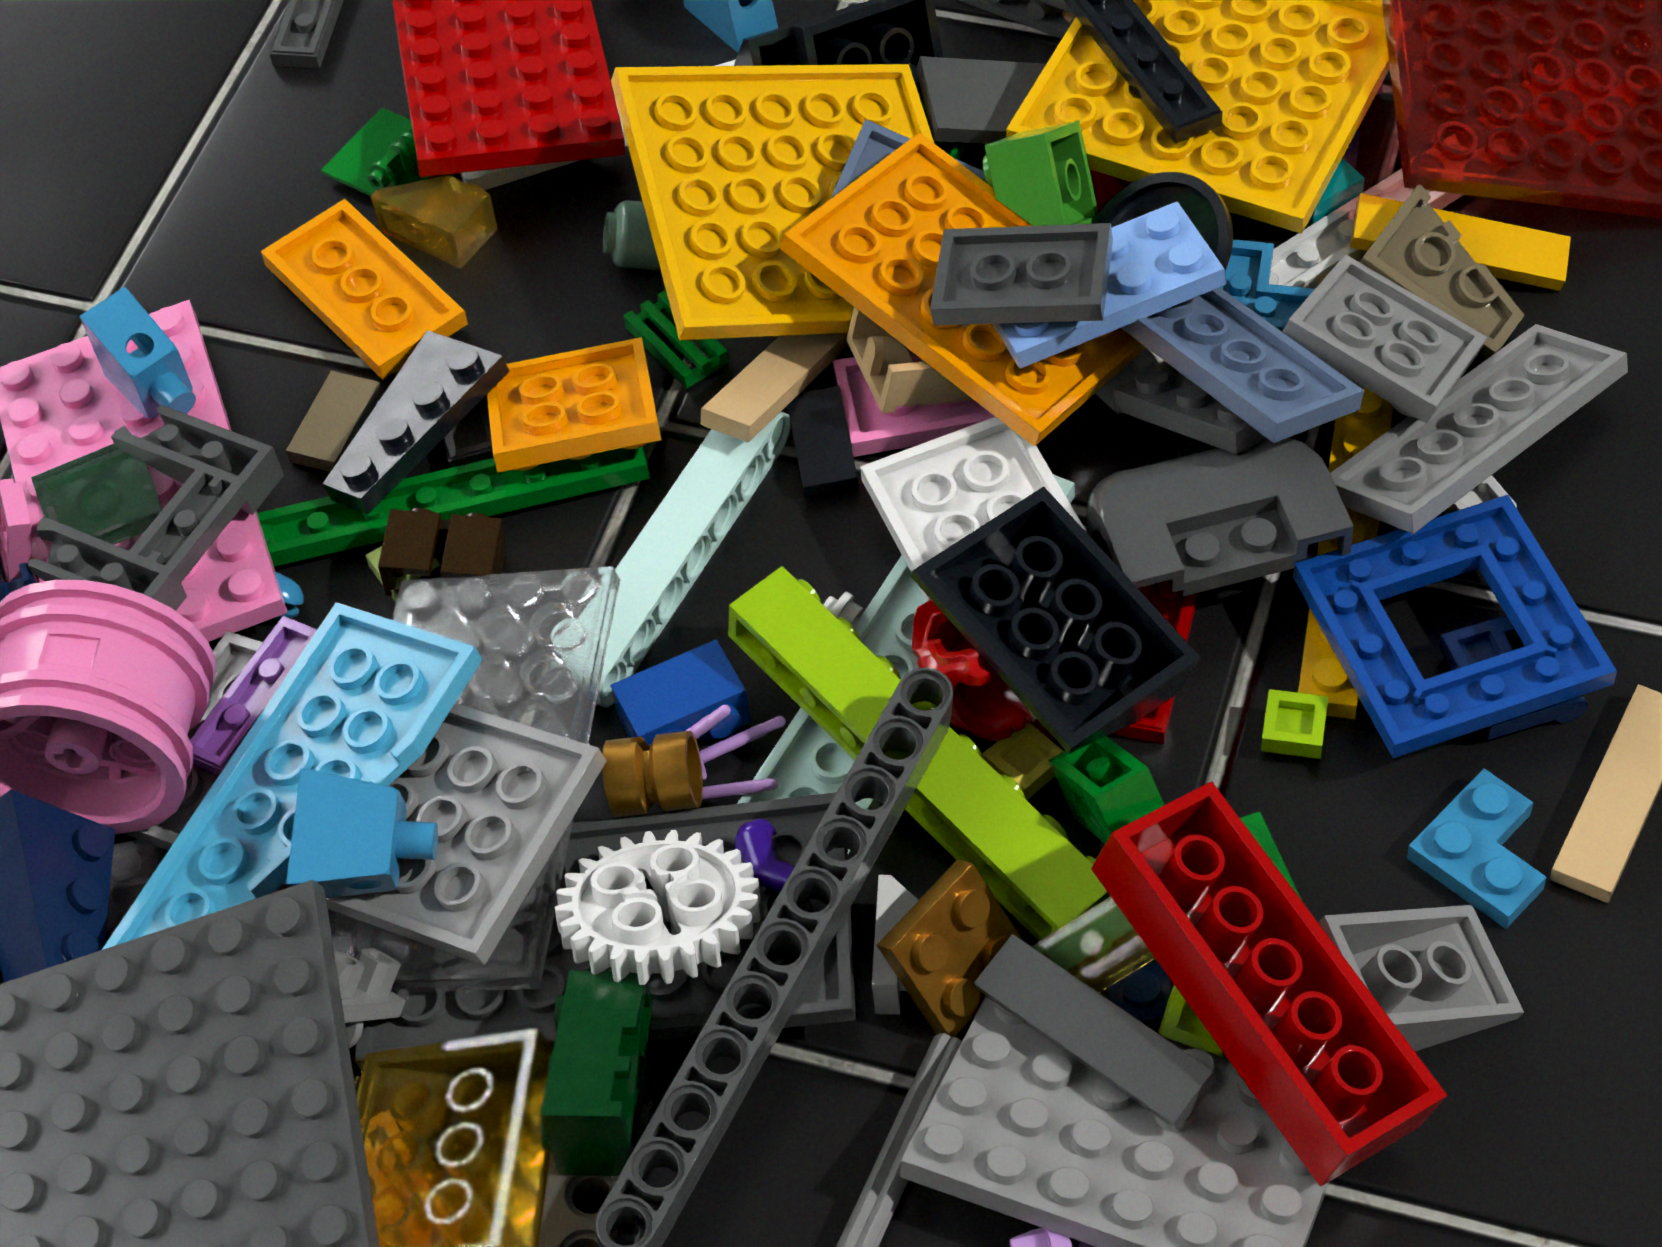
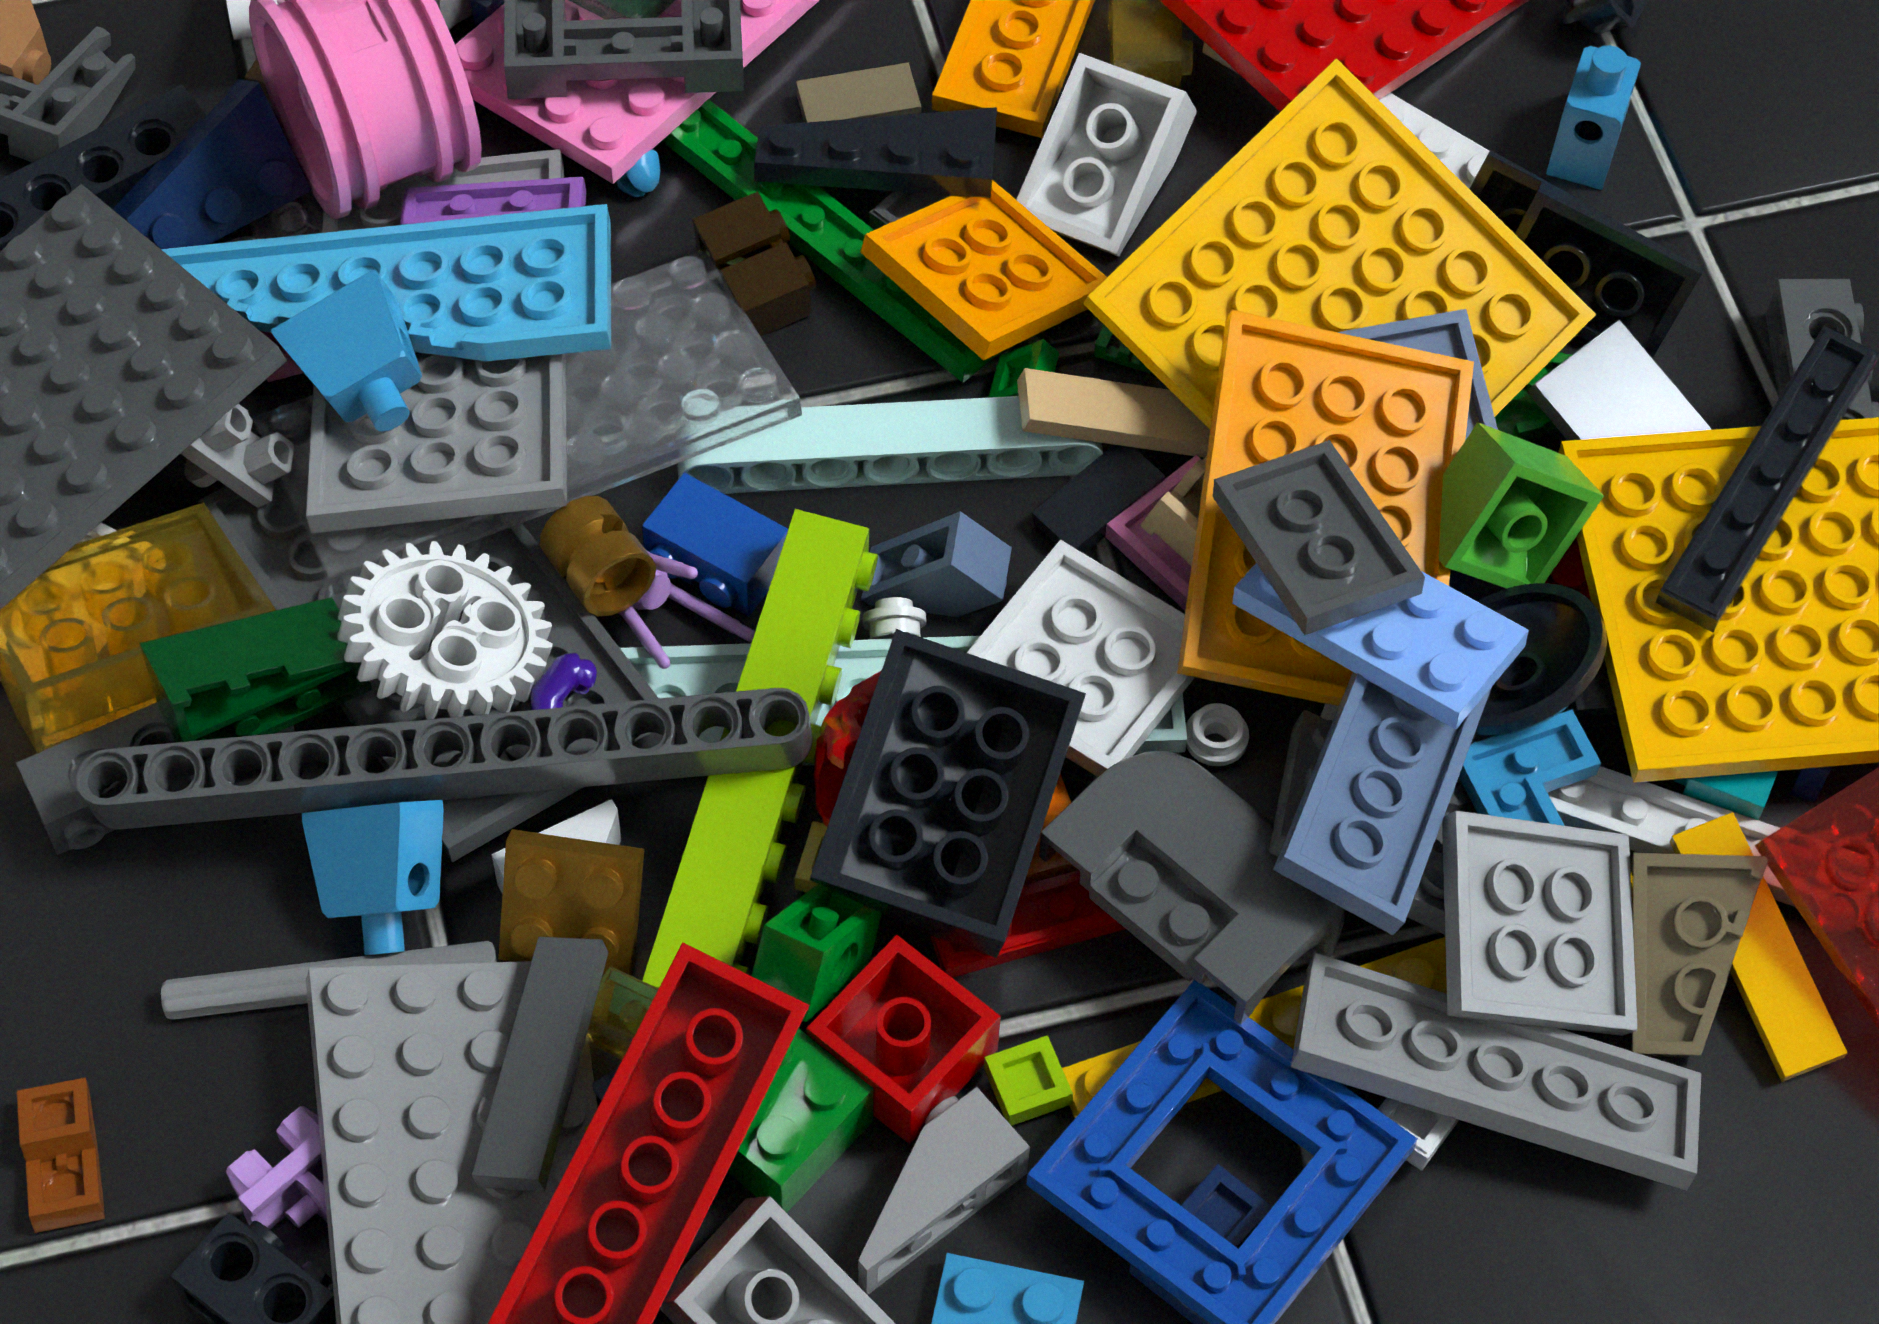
camera: 50 degrees right, 5 degrees up
none -> dark azure torso [302,800,444,955]
none -> red brick [806,935,1001,1145]
none -> light grey slope [858,1087,1030,1295]
none -> sand blue slope [861,511,1012,617]
none -> green plate [989,339,1059,398]
none -> white slope [1016,53,1197,257]
none -> white plate [1186,703,1249,766]

